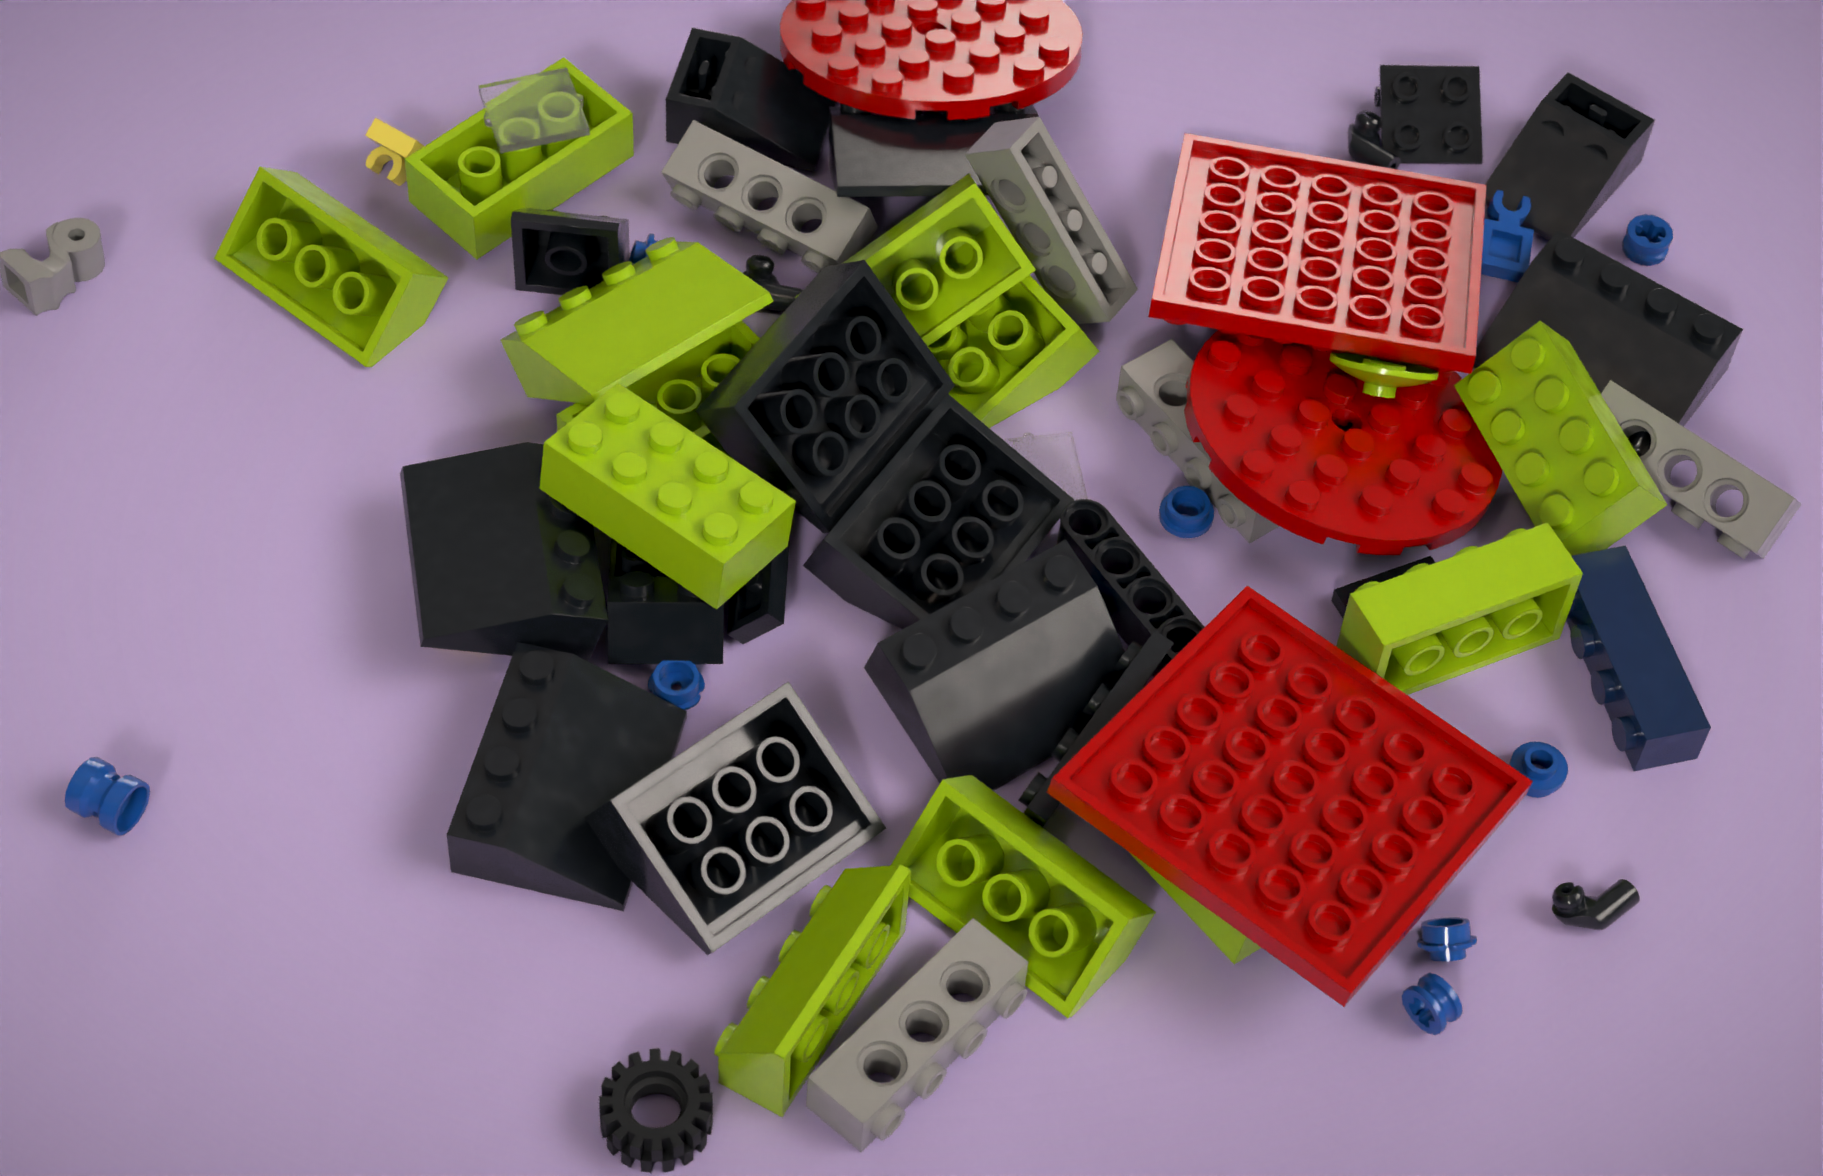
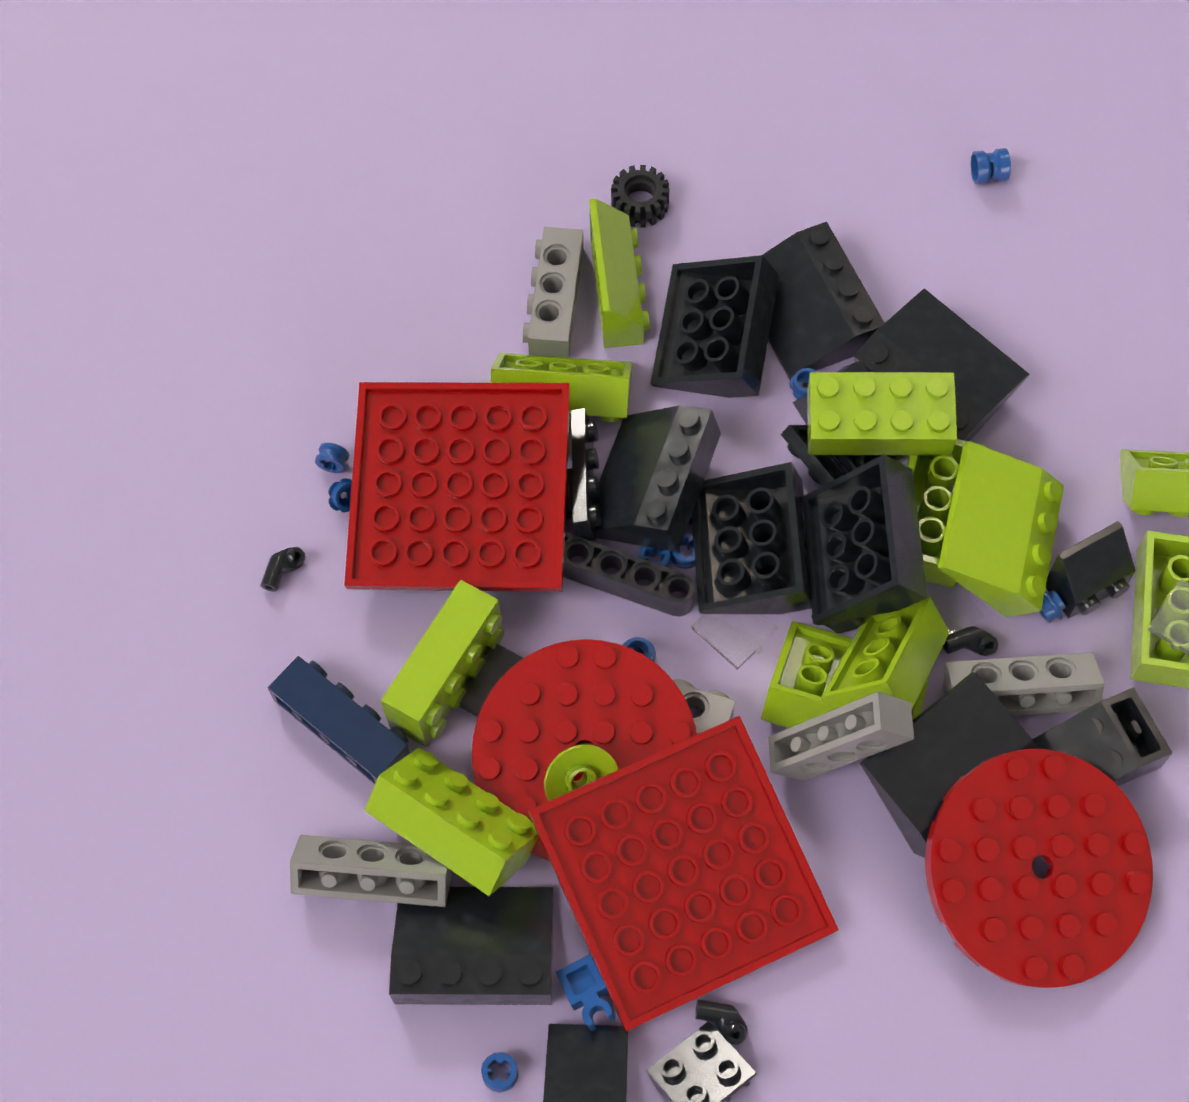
camera: 150 degrees right, 10 degrees up
blue plate [1509,741,1568,798] -> none

